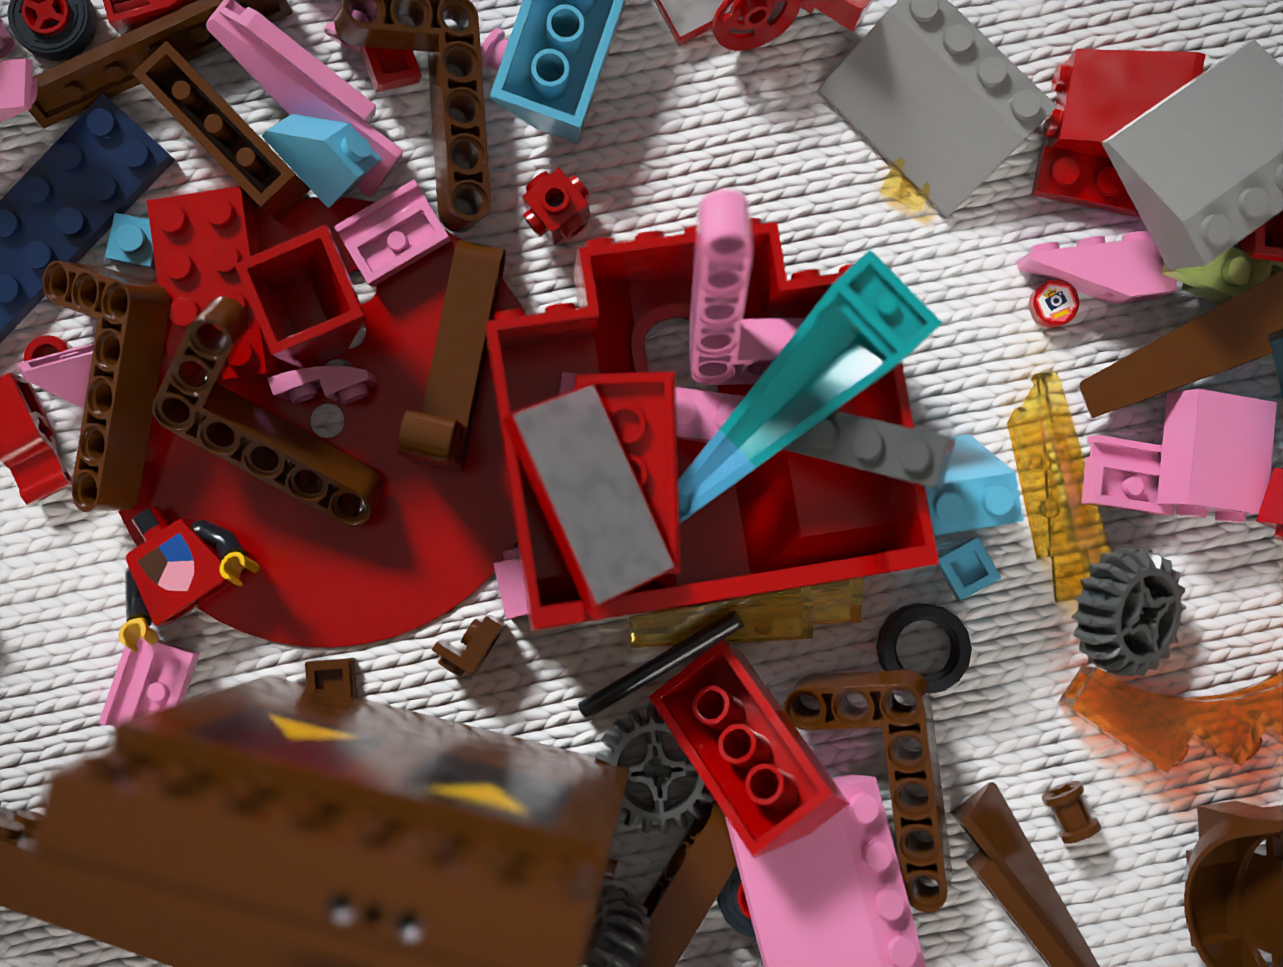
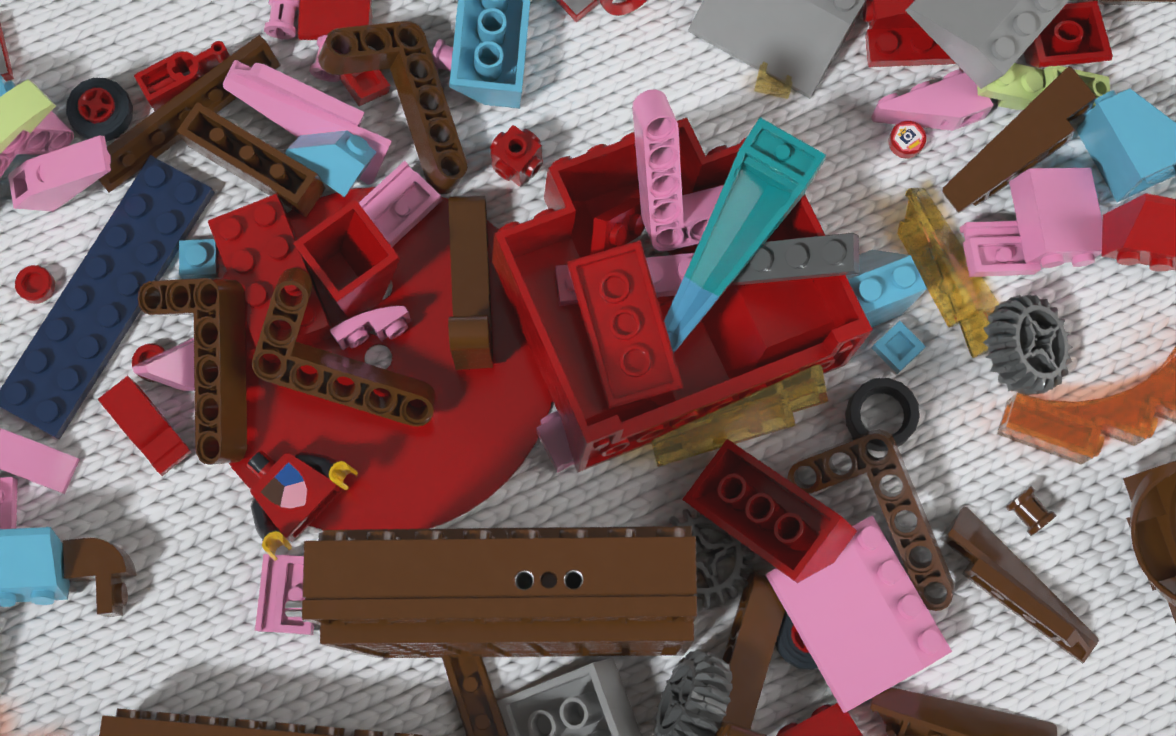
camera: 10 degrees left, 10 degrees down
reddish brown bracket [432,615,507,677] -> none
flat silver tile [502,382,676,611] -> none
black bar [578,610,744,719] -> none
none -> red plate [591,197,645,254]

